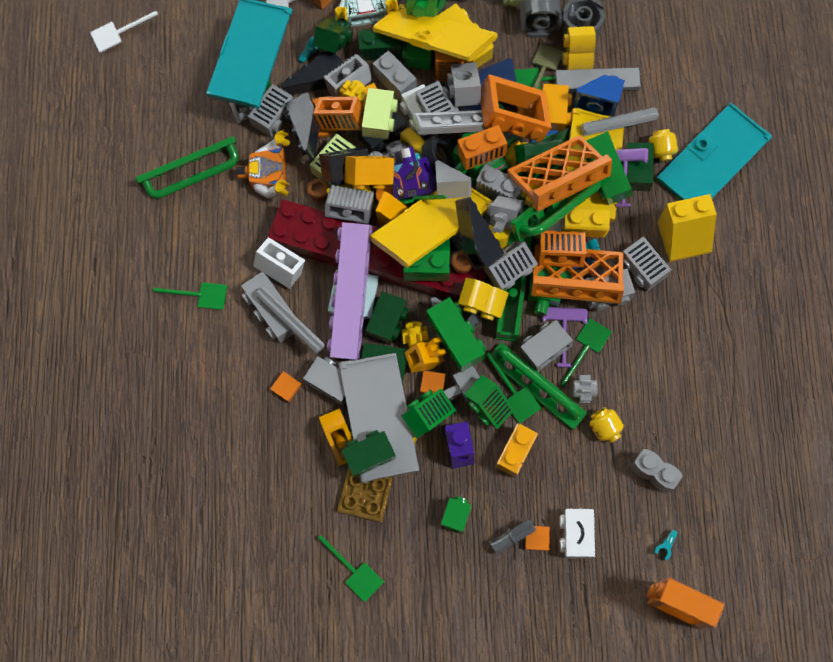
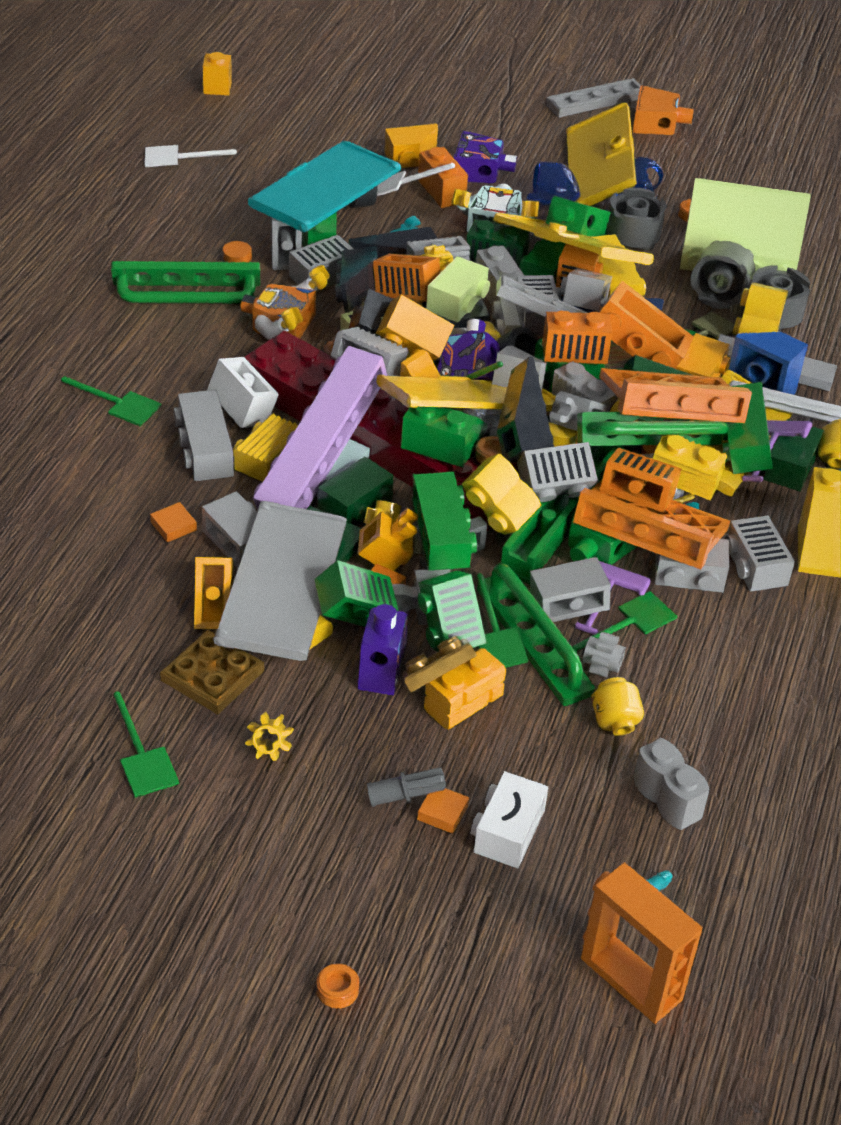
camera: 15 degrees right, 30 degrees down
light grey axle [256,287,324,353] -> none
dark green brick [312,16,353,53] -> none
dark green brick [342,430,396,478] -> none
green brick [441,496,472,534] -> none
none -> orange tile [223,241,252,262]
none -> yellow brick [233,413,298,482]
none -> yellow gear [245,712,294,761]
none -> pearl gold tile [402,635,477,692]

